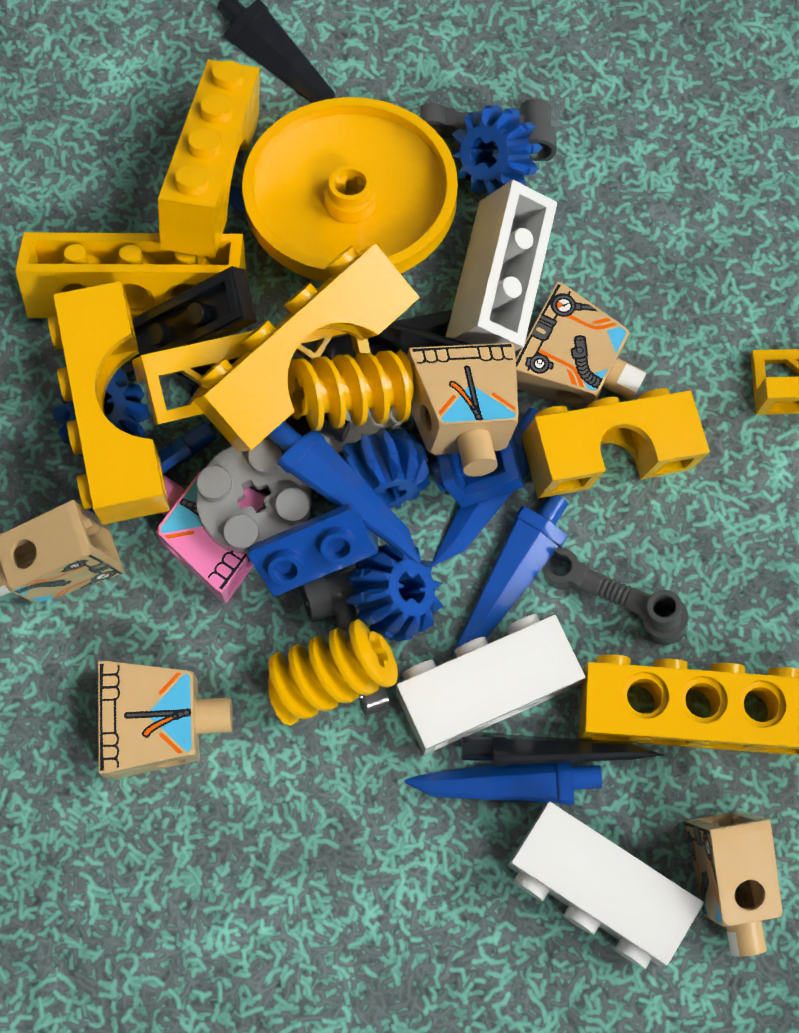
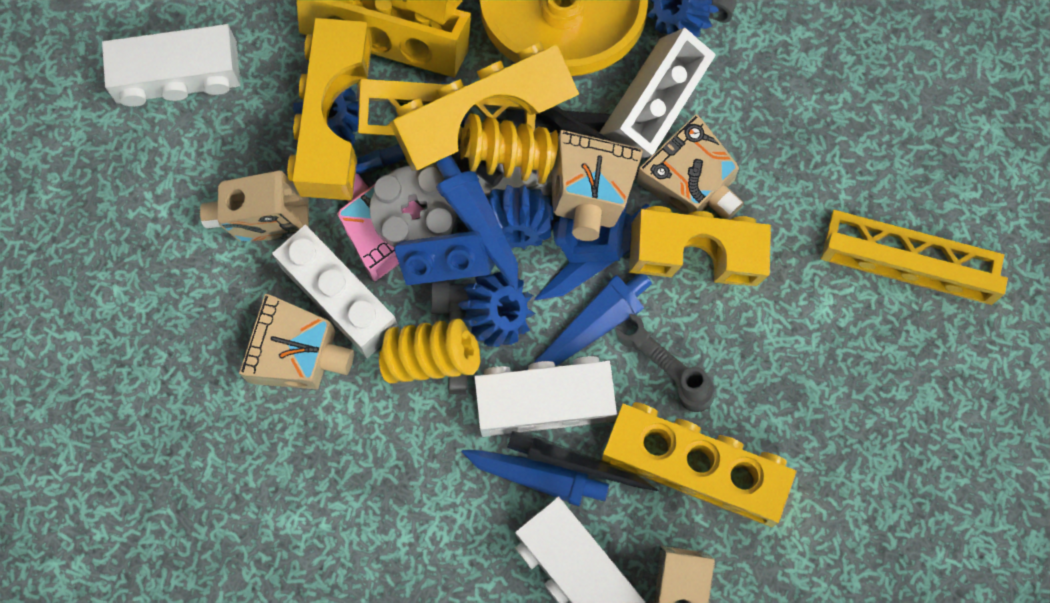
camera: 25 degrees right, 0 degrees up
black tile [120,266,257,381] -> none
none -> white brick [272,224,398,358]

